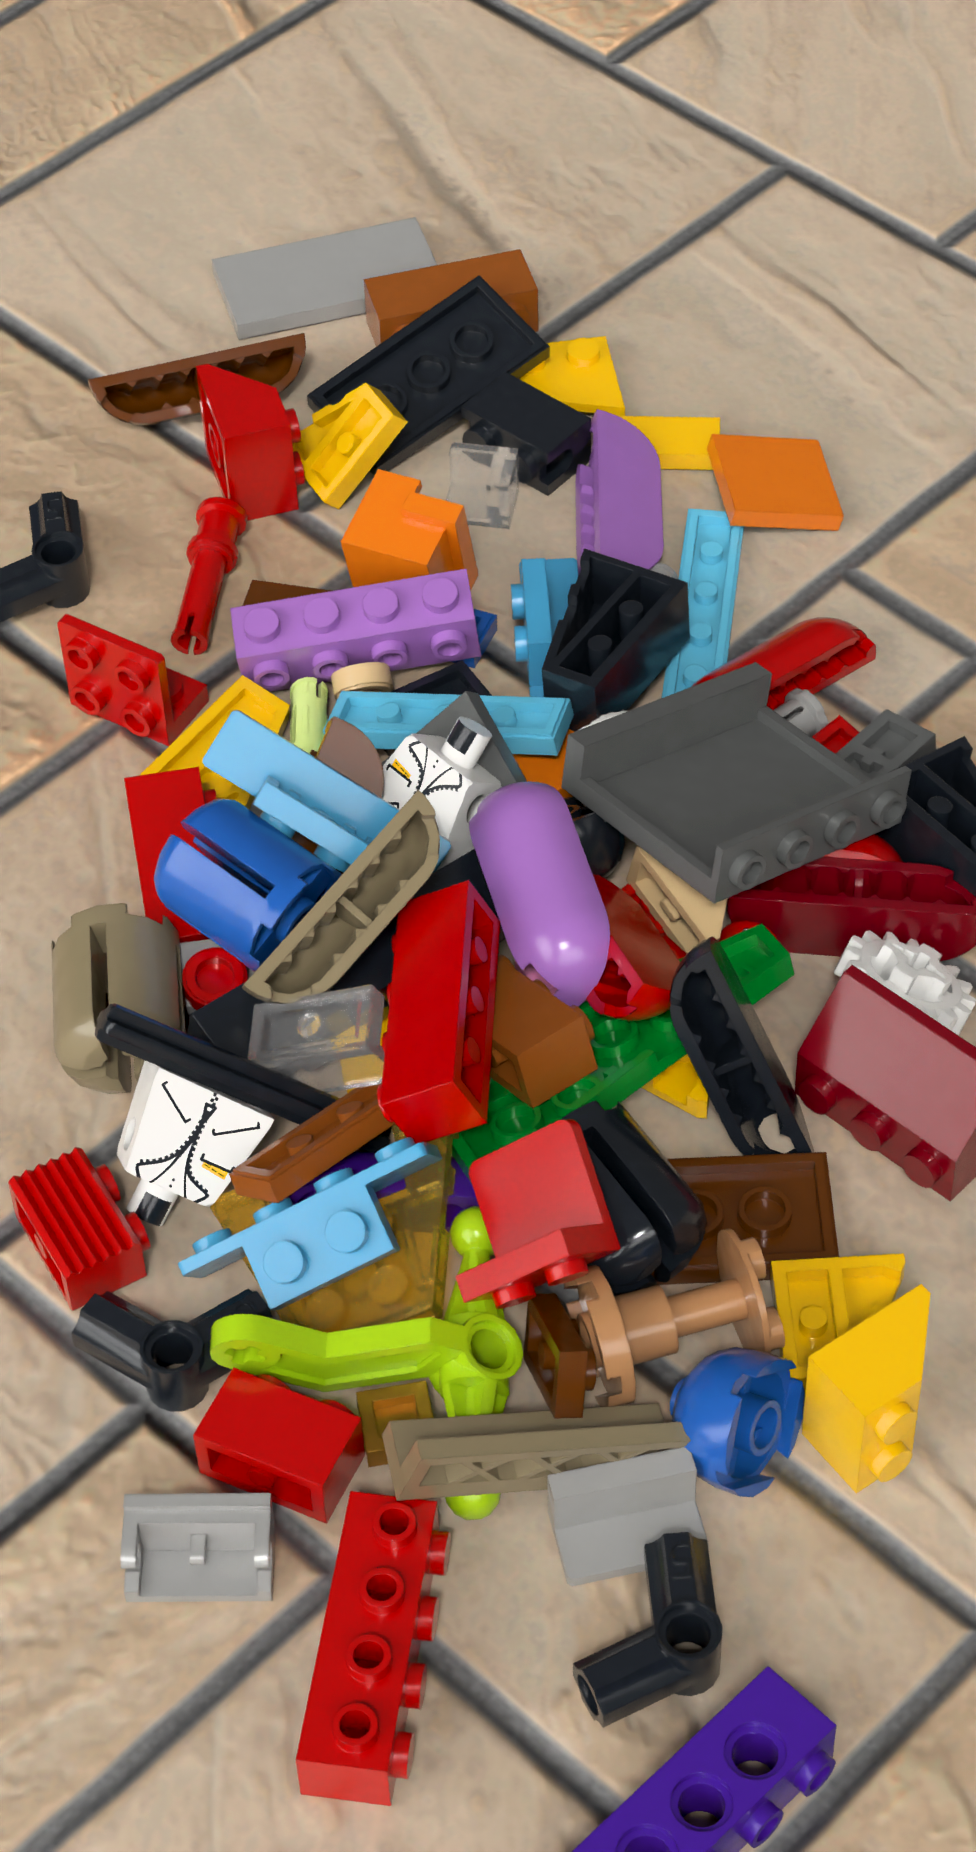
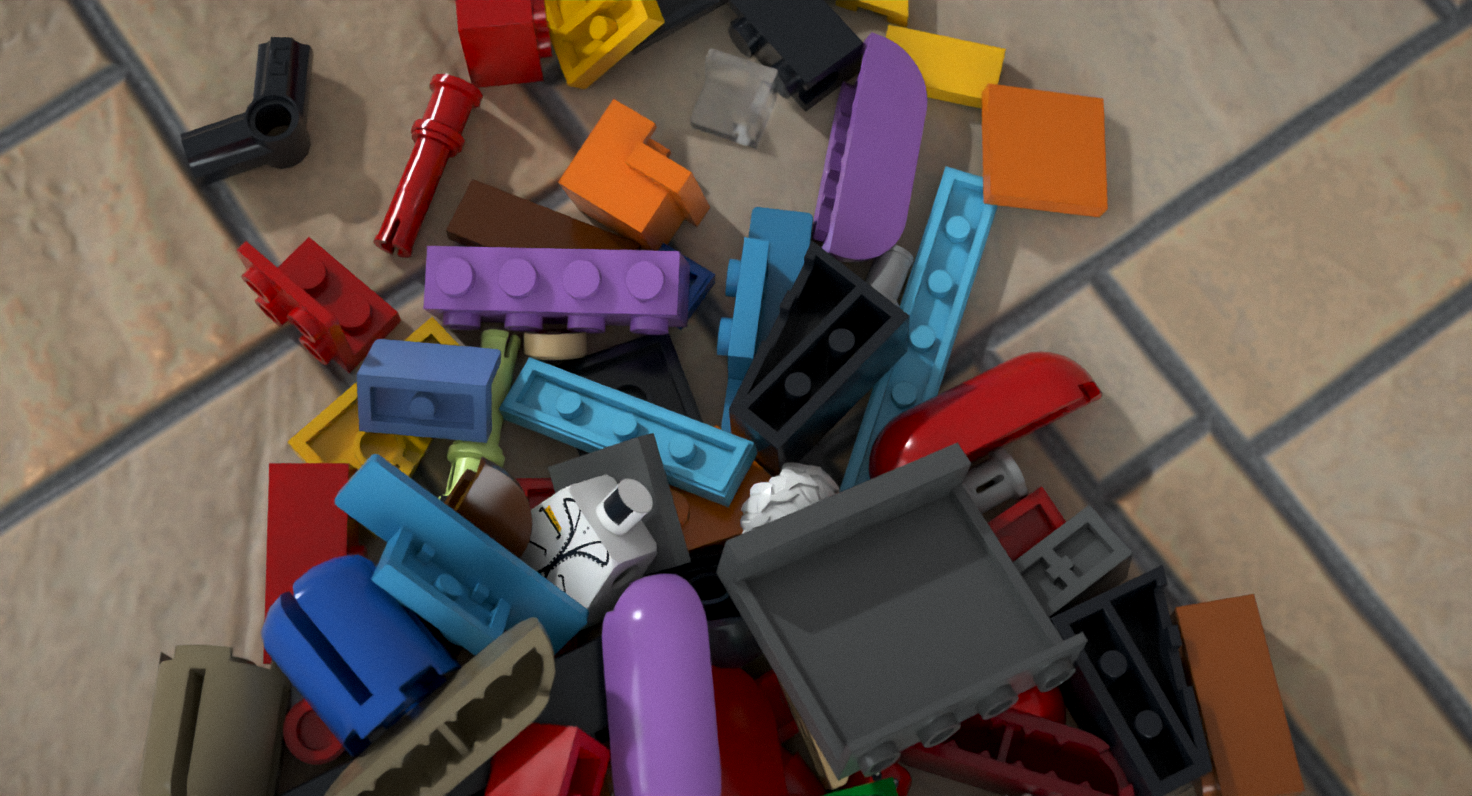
camera: 10 degrees right, 20 degrees up
none -> medium blue panel [357,339,501,443]

